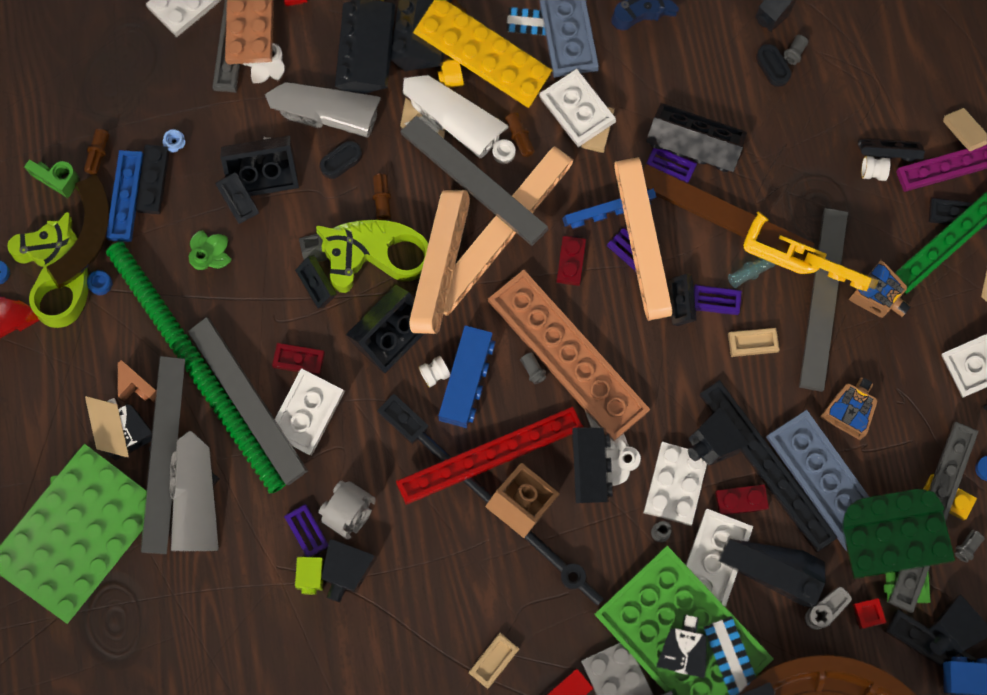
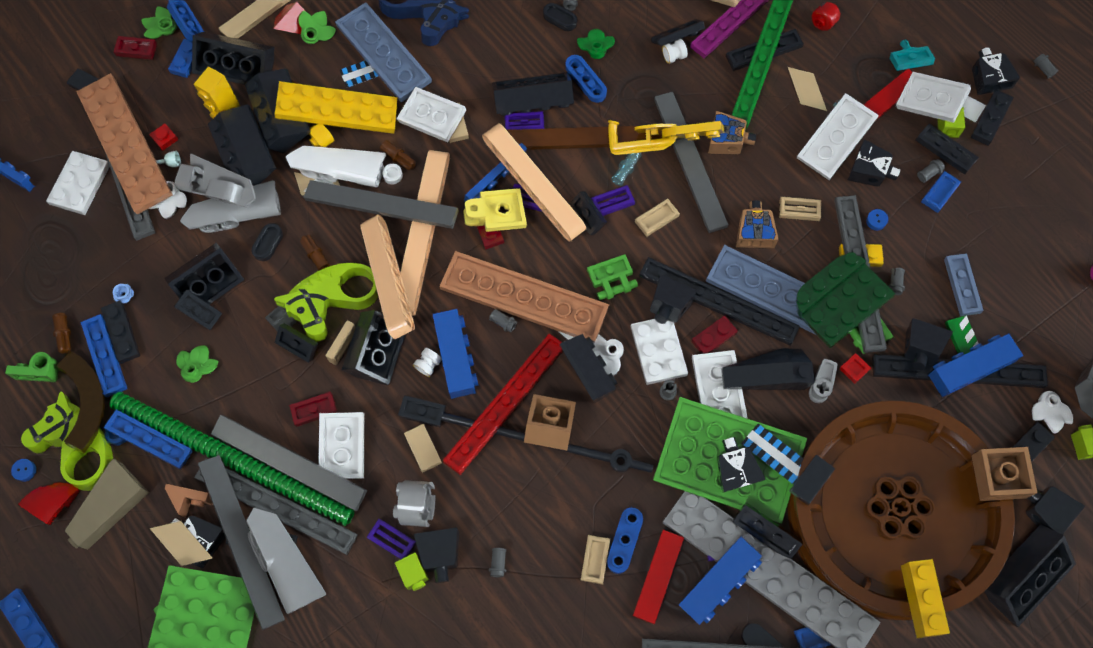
camera: 25 degrees left, 5 degrees down
none -> dark tan slope [65,459,150,550]
none -> blue plate [104,409,193,470]
none -> light aqua hinge [156,151,181,167]
none -> light grey panel [175,154,256,207]
none -> dark grey tile [194,458,358,555]
none -> tan tile [326,320,356,365]
none -> tan tile [404,424,442,473]
none -> light yellow plate [463,188,527,232]
none -> dark grey pin [488,548,507,578]
none -> blue plate [566,55,607,103]
none -> green plate [577,29,615,59]
none -> bright green plate [587,254,638,301]
none -> blue plate [607,508,643,574]
none -> tan tile [779,197,821,221]

